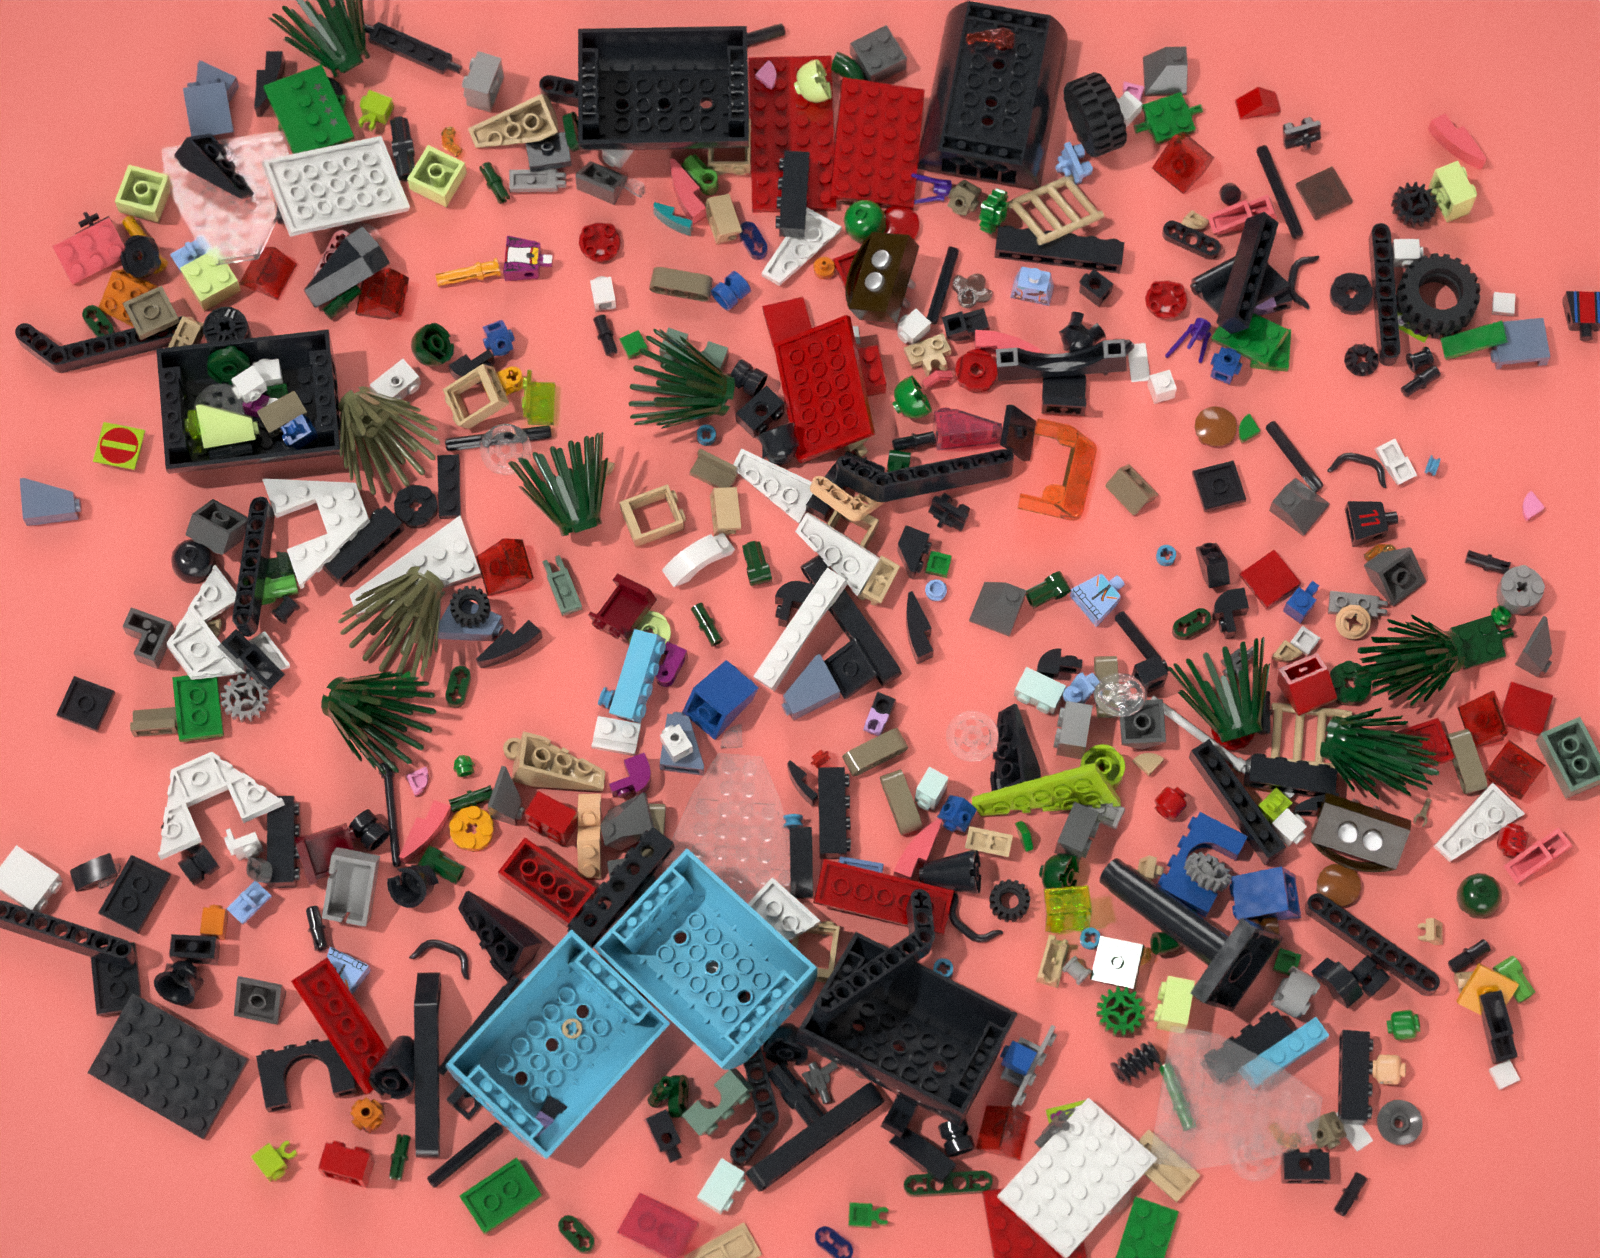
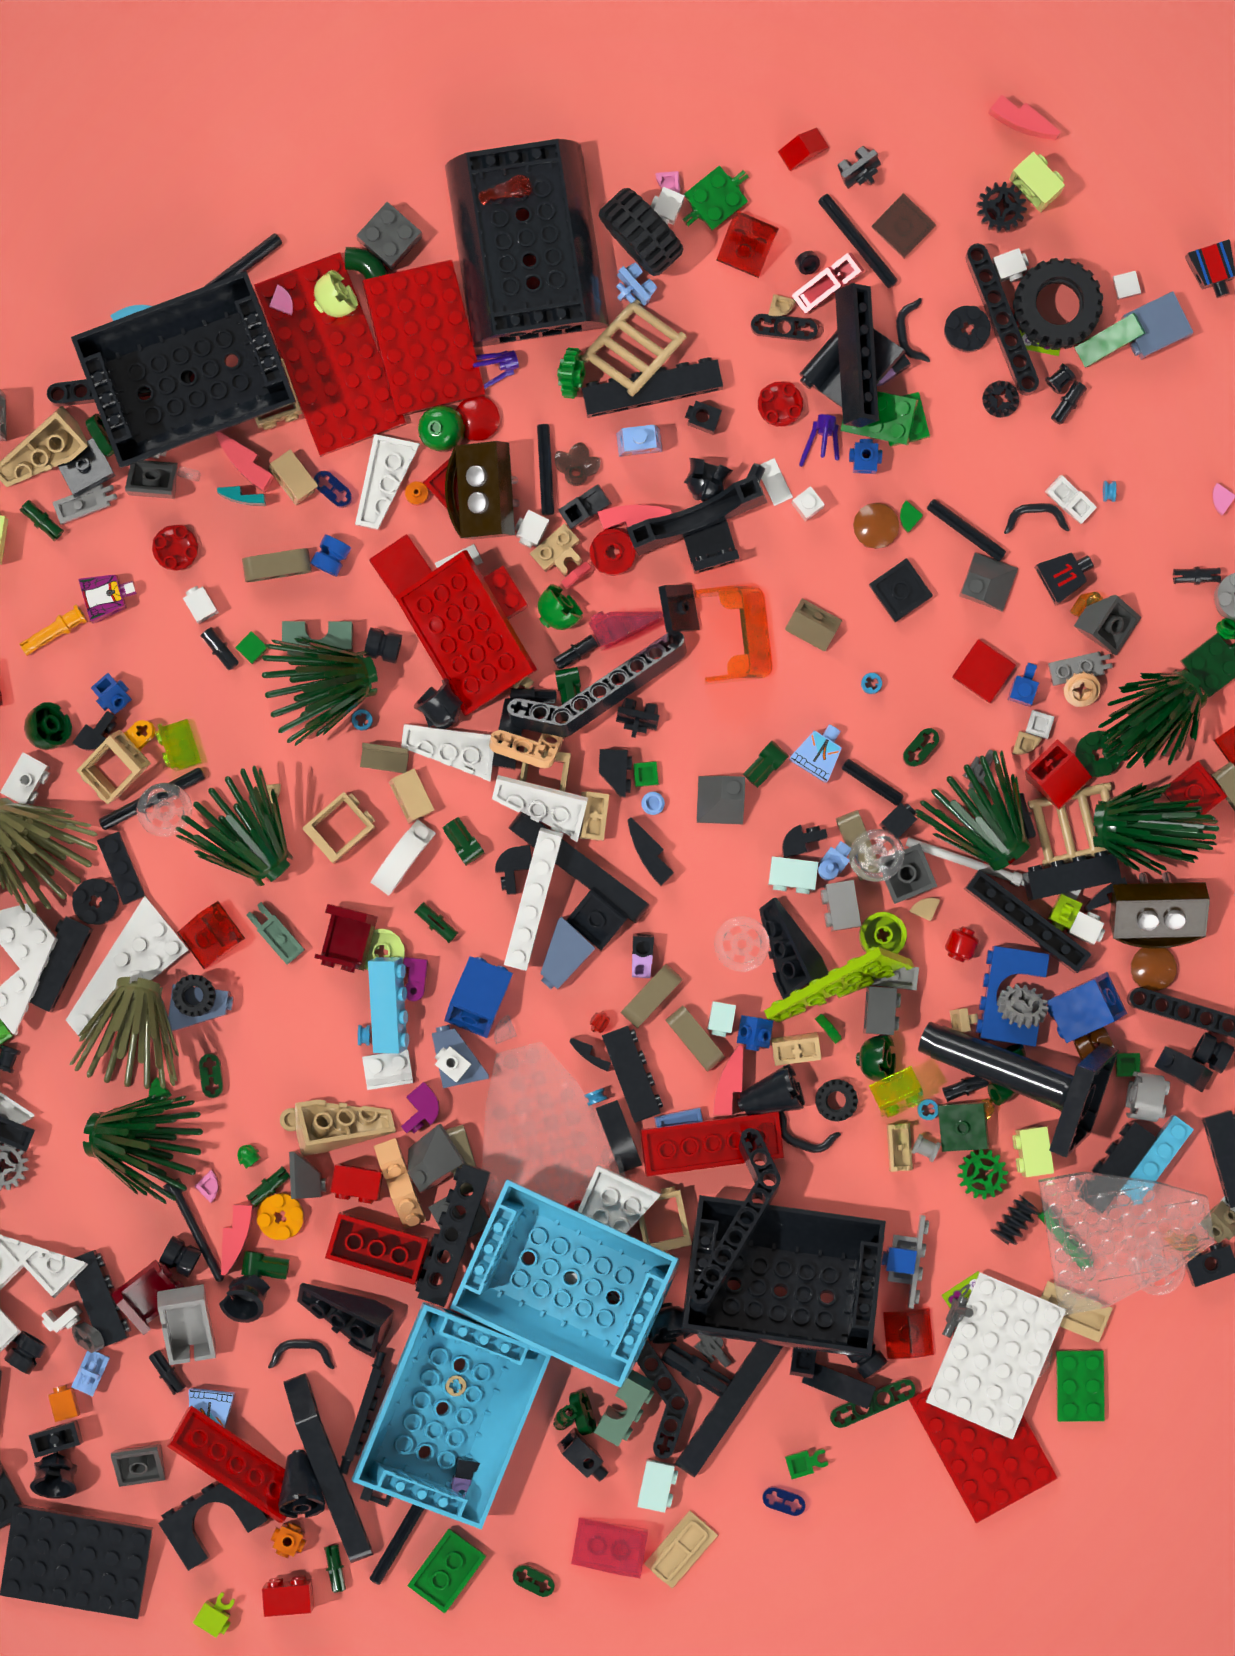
camera: 20 degrees left, 15 degrees up
black slope [476,620,542,668] -> none
bright green piece [681,154,719,195] -> none
black brick [736,386,784,438] -> none
black brick [775,151,810,238] -> none
dark azure bush [933,959,953,978] -> none
dark tan brick [947,180,982,216] -> none
dark grey slope [1143,46,1188,96] -> none
black slope [1196,543,1230,588] -> none
black brick [1212,588,1249,639] -> none
dark tan hand [1413,798,1432,827] -> none
none -> black axle [942,1076,989,1102]

